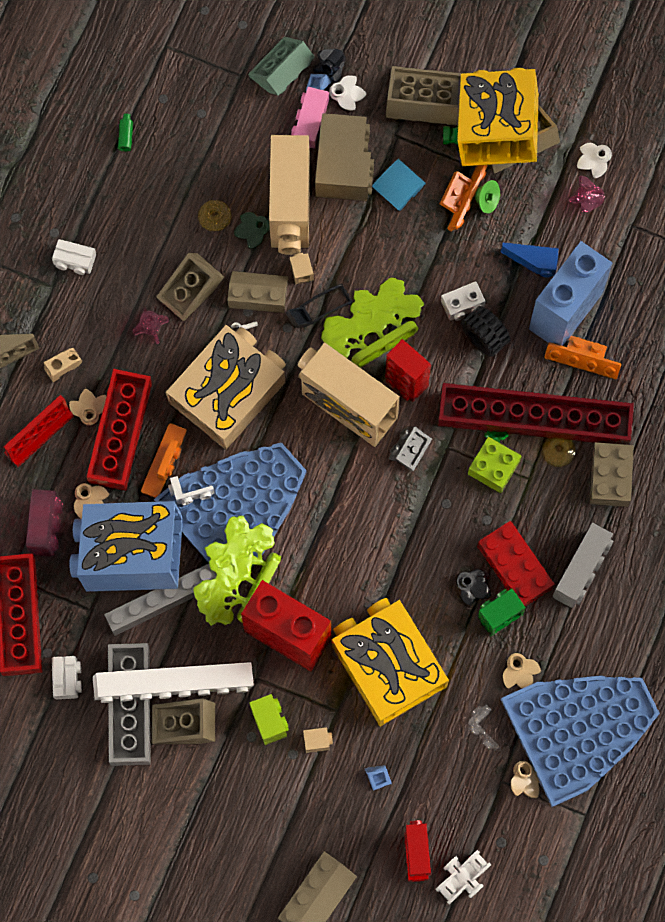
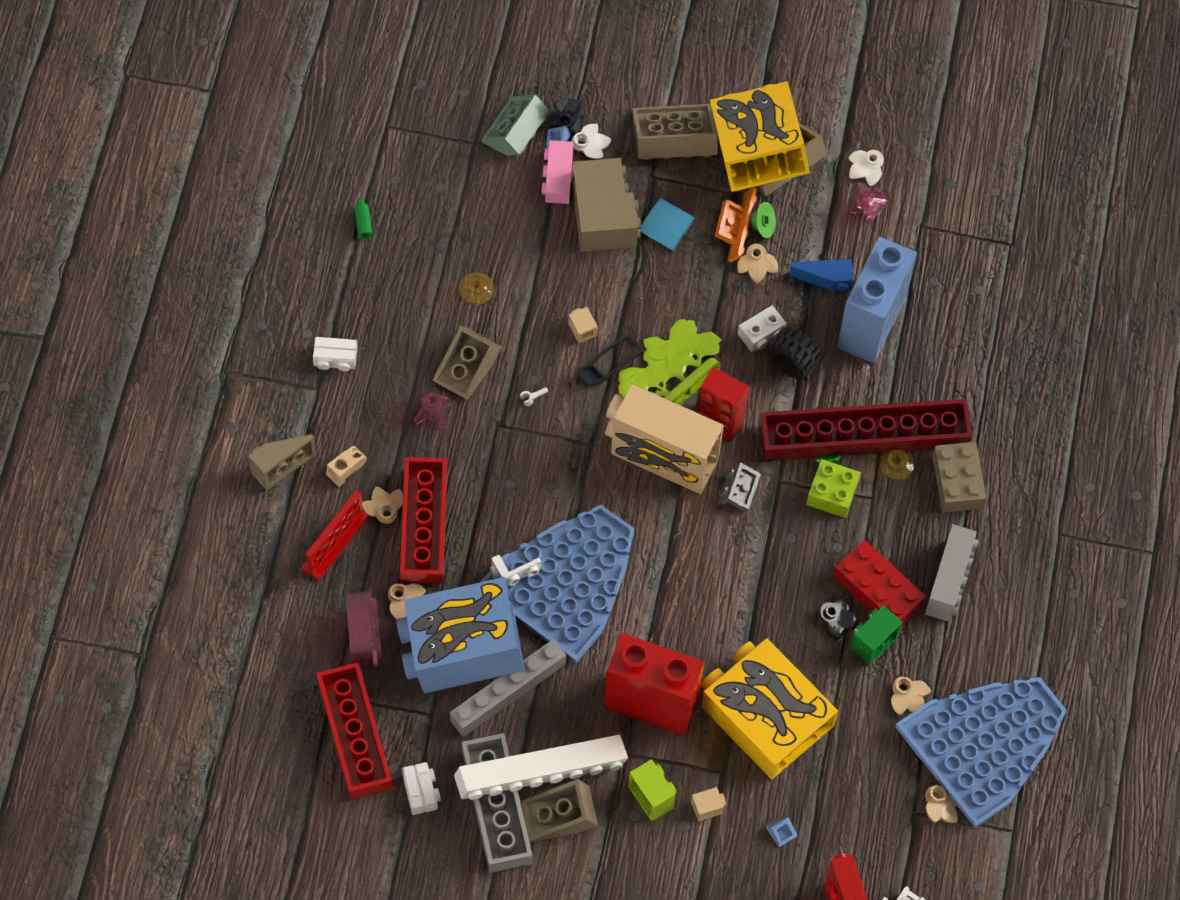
camera: 15 degrees left, 10 degrees down
orange bracket [141,423,187,498] -> none
brick [166,325,286,450] -> none
lime plant [193,516,281,626] -> none
dark tan slope [227,271,288,313] -> none
clear green plate [234,212,270,249] -> none
tan brick [269,135,310,255] -> none
green wheel [443,126,458,145] -> none
clear bracket [468,704,499,751] -> none
orange bracket [544,336,622,379] -> none
none -> tan plate [737,244,778,284]

